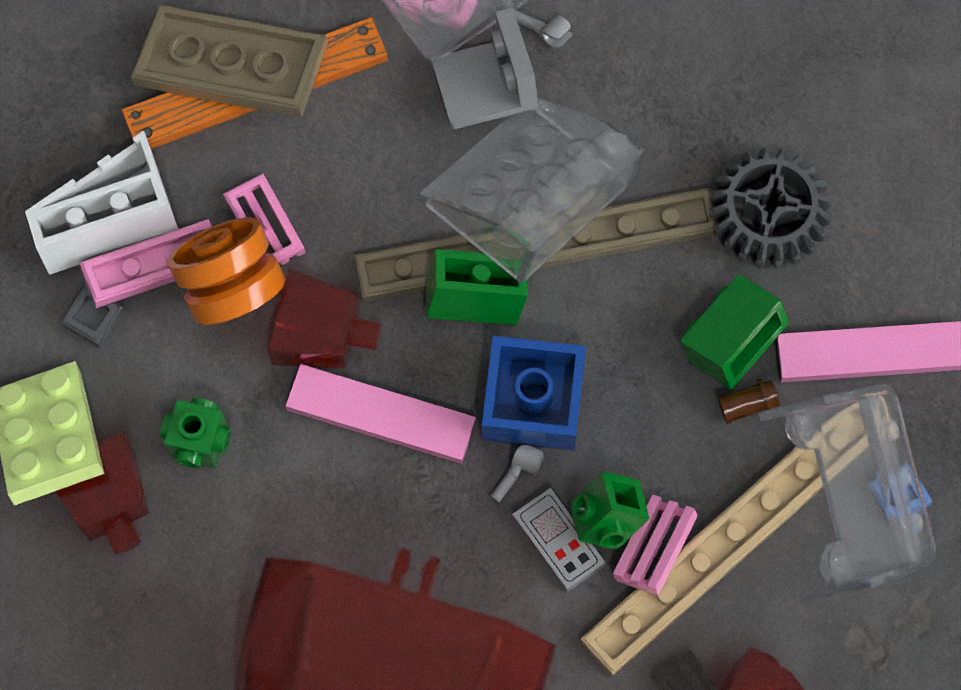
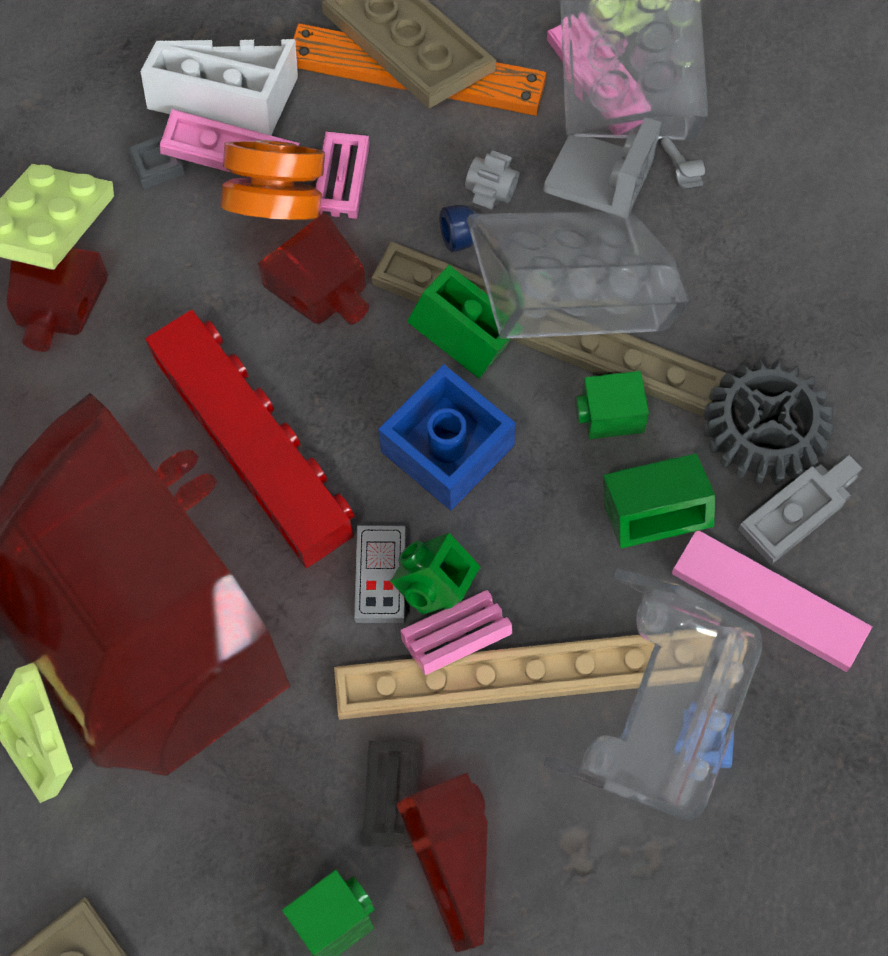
camera: 35 degrees right, 5 degrees down
green brick [160,398,231,469] -> none
bright pink tile [286,364,476,464] -> none
light grey hand [490,445,544,502] -> none
reddish brown pin [718,378,780,424] -> none
none -> red brick [145,309,355,569]
none -> dark blue piece [439,205,481,252]
none -> light grey gear [465,150,519,210]
none -> green brick [575,371,649,440]
none -> light grey hinge [738,455,863,565]

